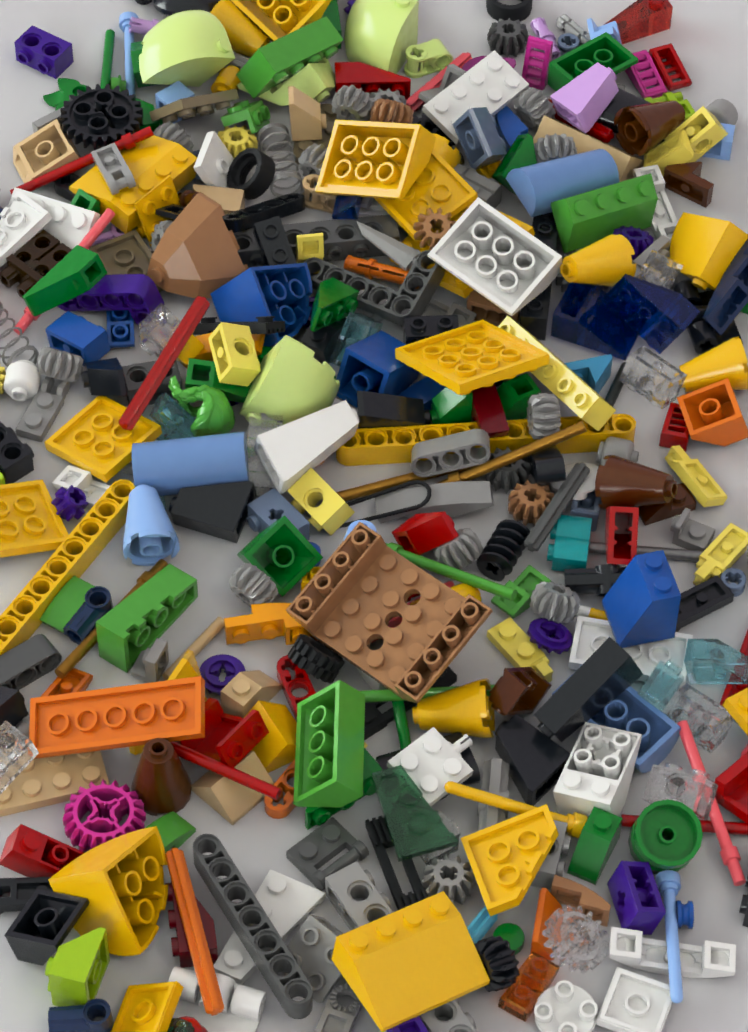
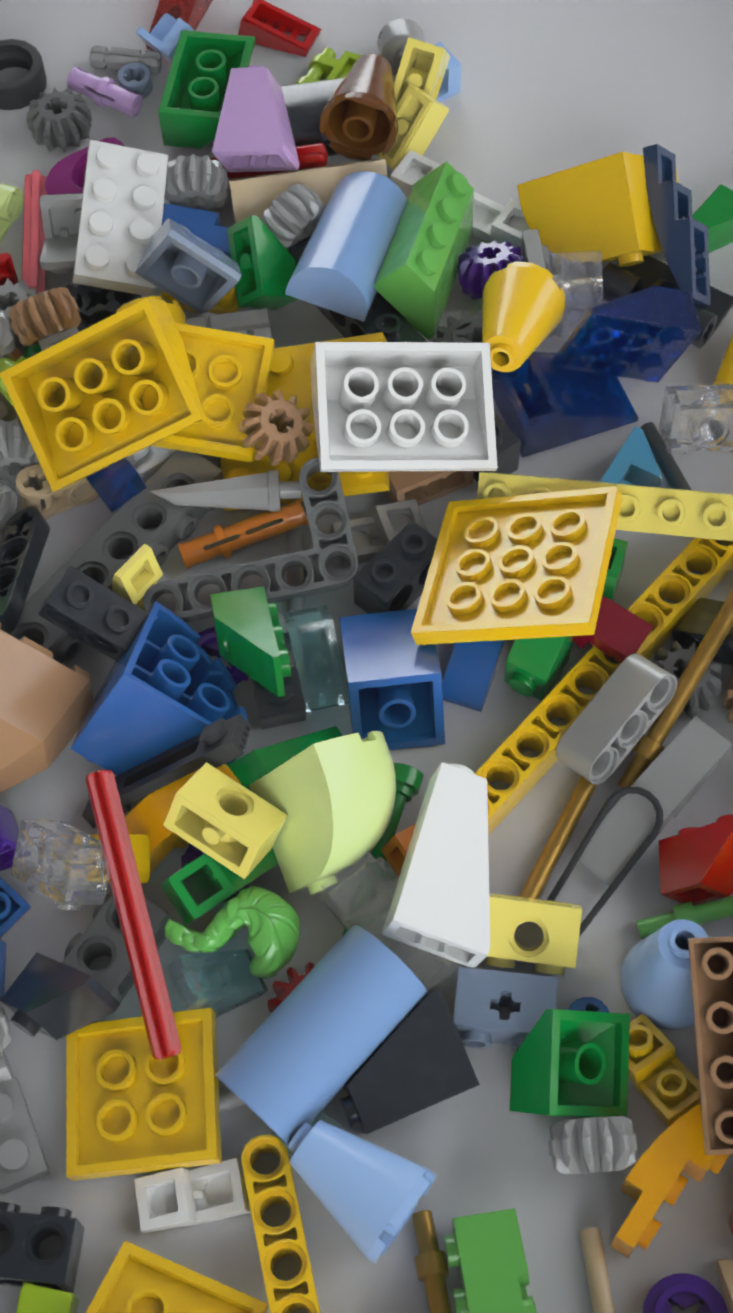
camera: 40 degrees left, 10 degrees up
dark purple gear [51,485,89,522] -> none
black slope [357,391,430,429] -> none
dark pink slope [522,35,553,90] -> none
light grey gear [527,393,561,439] -> none
dark pink slope [624,50,667,99] -> none
reddish brown slope [663,162,714,208] -> none

